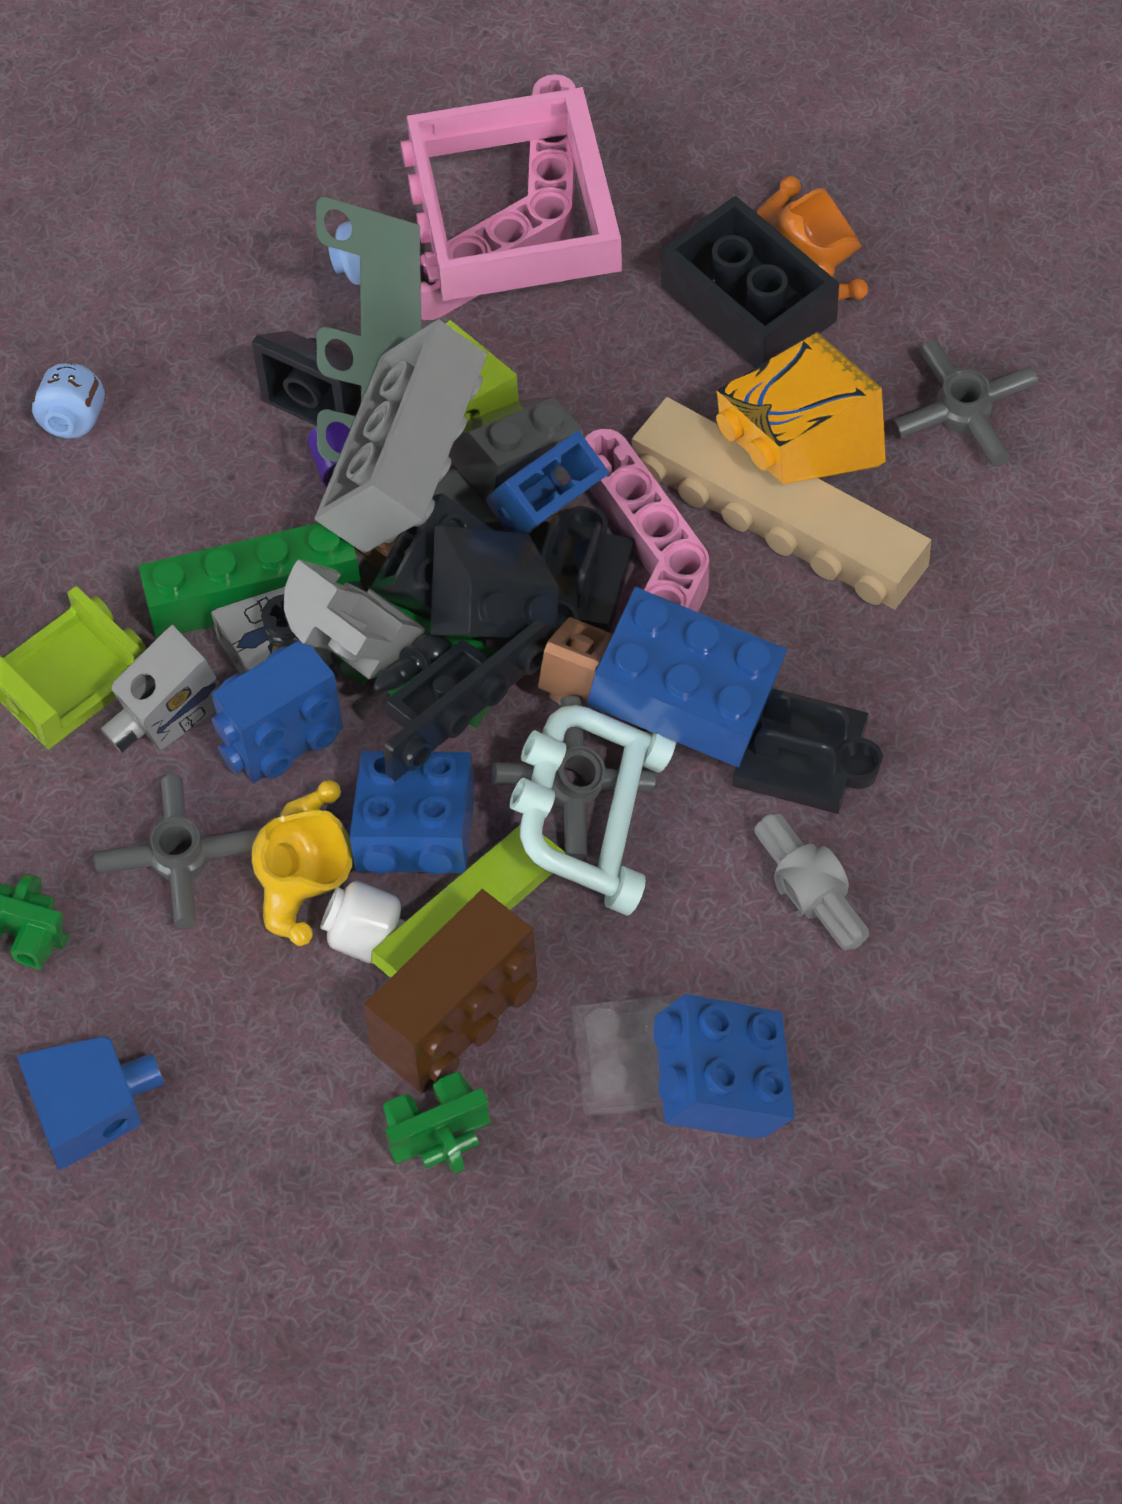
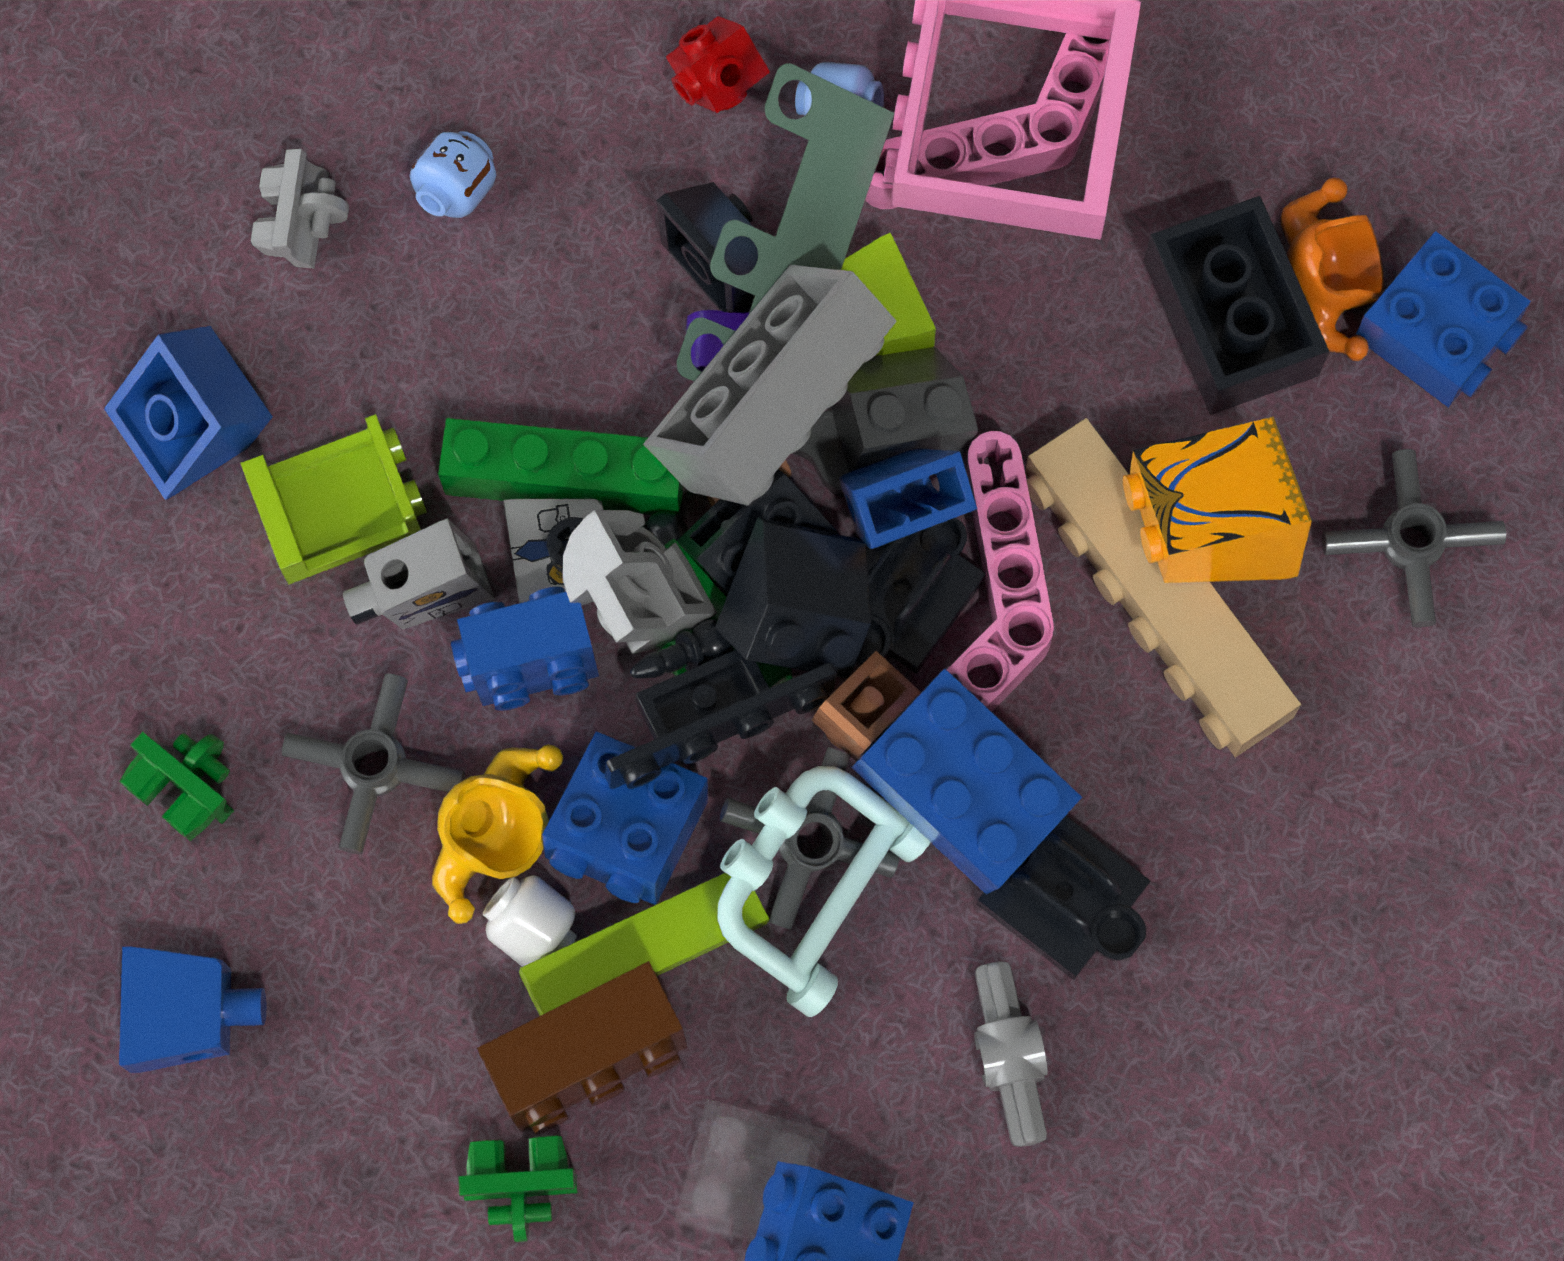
camera: 20 degrees right, 15 degrees up
none -> red brick [665,16,770,113]
none -> blue brick [1356,231,1531,408]

